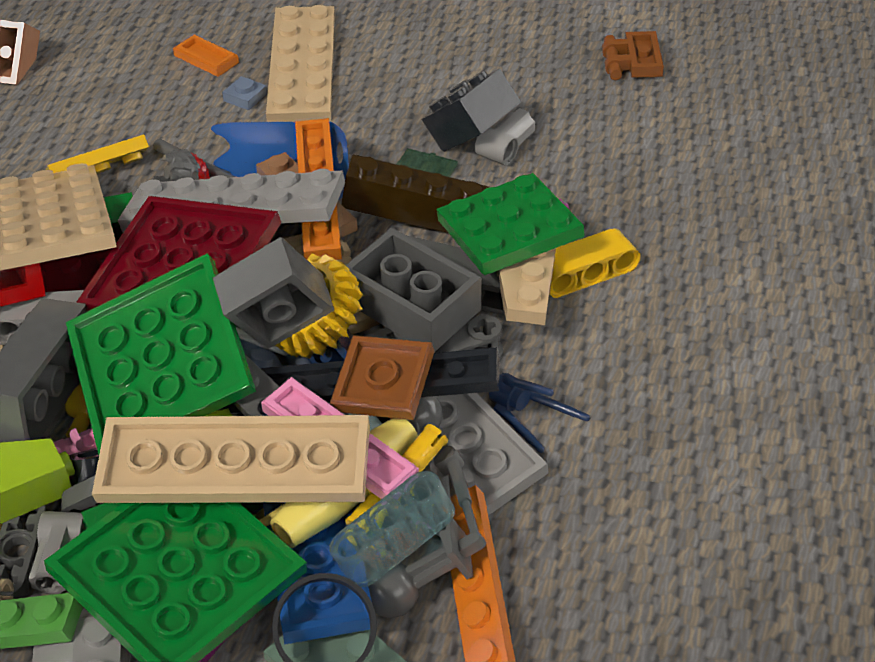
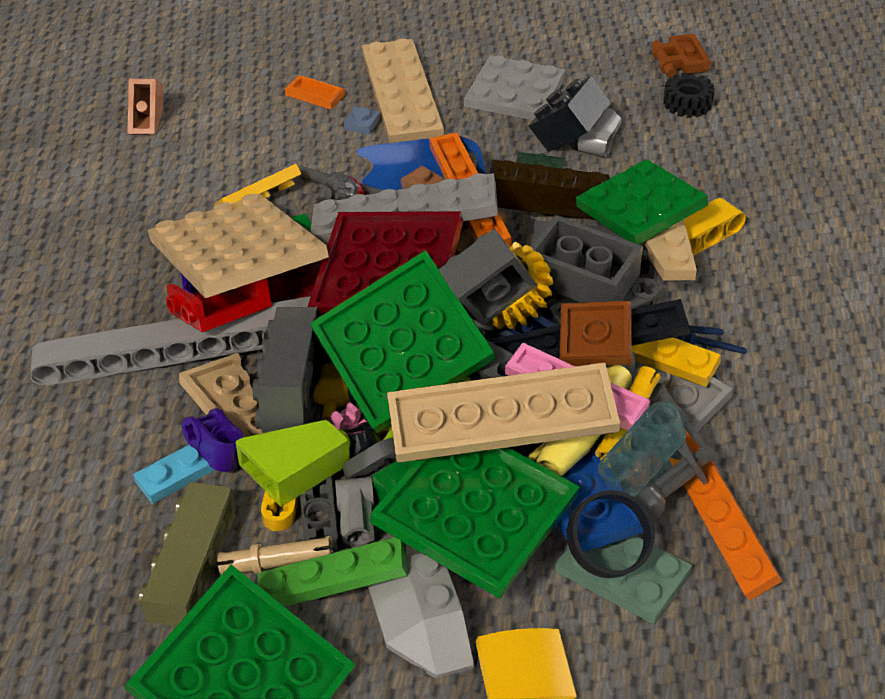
camera: 10 degrees left, 0 degrees up
none -> light grey plate [464,55,565,120]
none -> yellow plate [632,337,721,387]
none -> black tyre [663,73,715,118]

